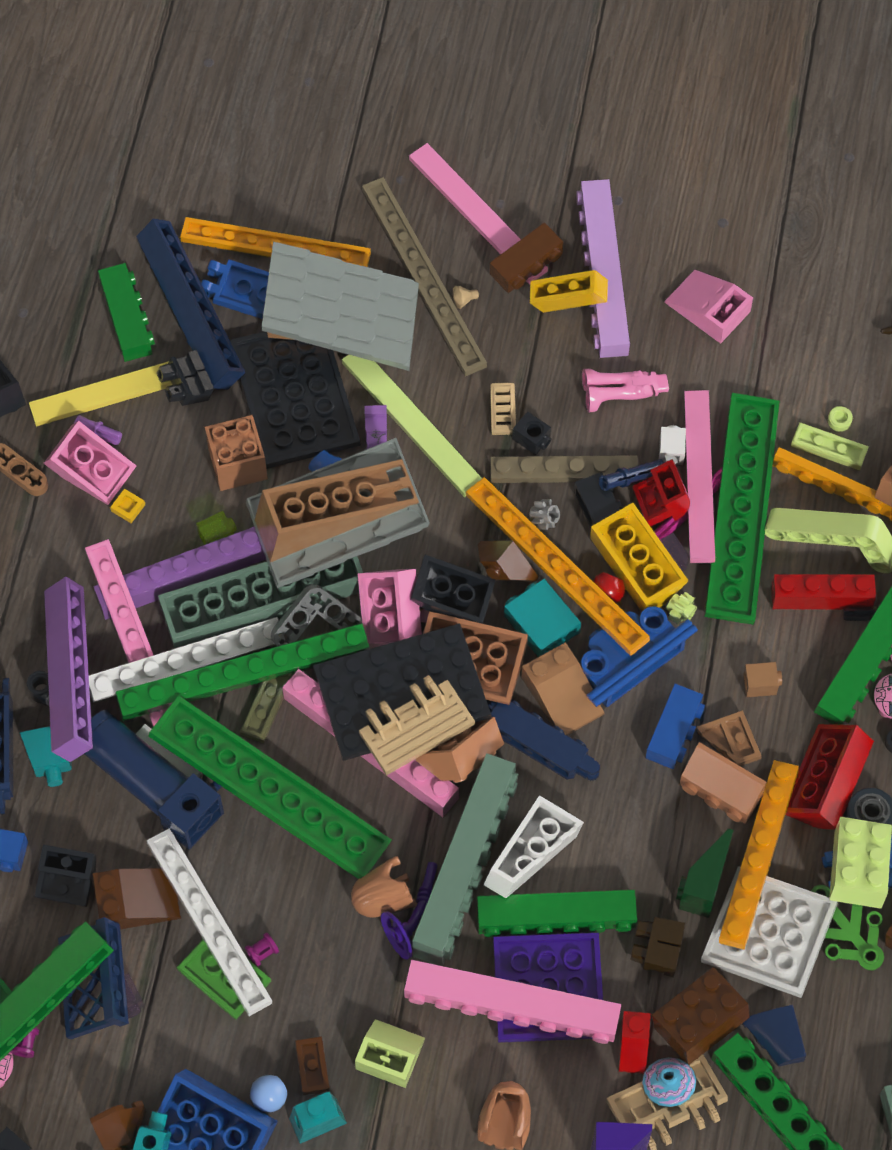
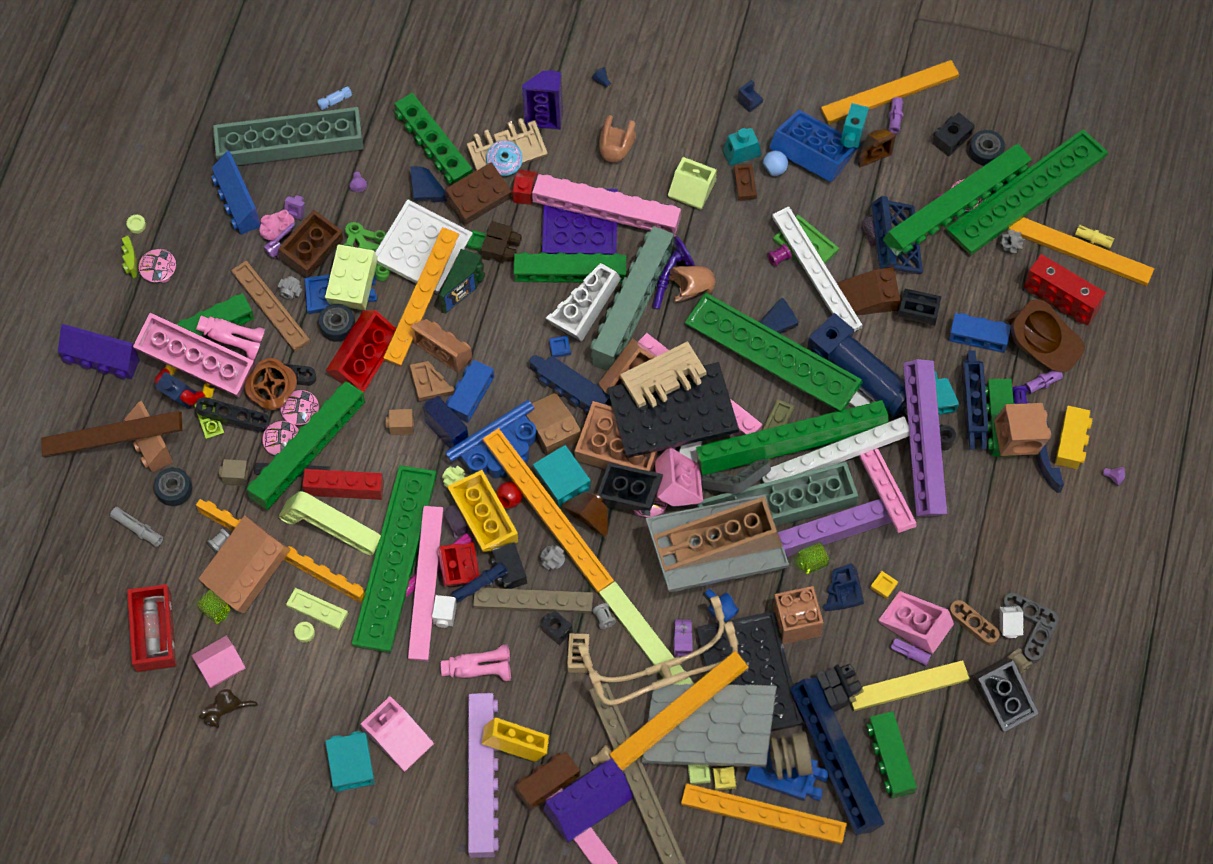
camera: 175 degrees left, 0 degrees up
none -> teal brick [326,731,375,792]
none -> medium lavender rock [350,172,367,192]
none -> clear blue brick [423,396,469,449]
none -> green tile [466,230,487,252]
none -> dark purple slope [544,758,634,843]
none -> blue tile [549,336,571,358]
none -> tan bar [578,596,738,705]
none -> light grey bush [592,603,616,629]
none -> light orange tile [610,651,749,771]
none -> dark blue slope [759,298,799,334]
none -> dark tan wheel [770,732,813,780]
none -> dark blue slope [824,563,865,611]

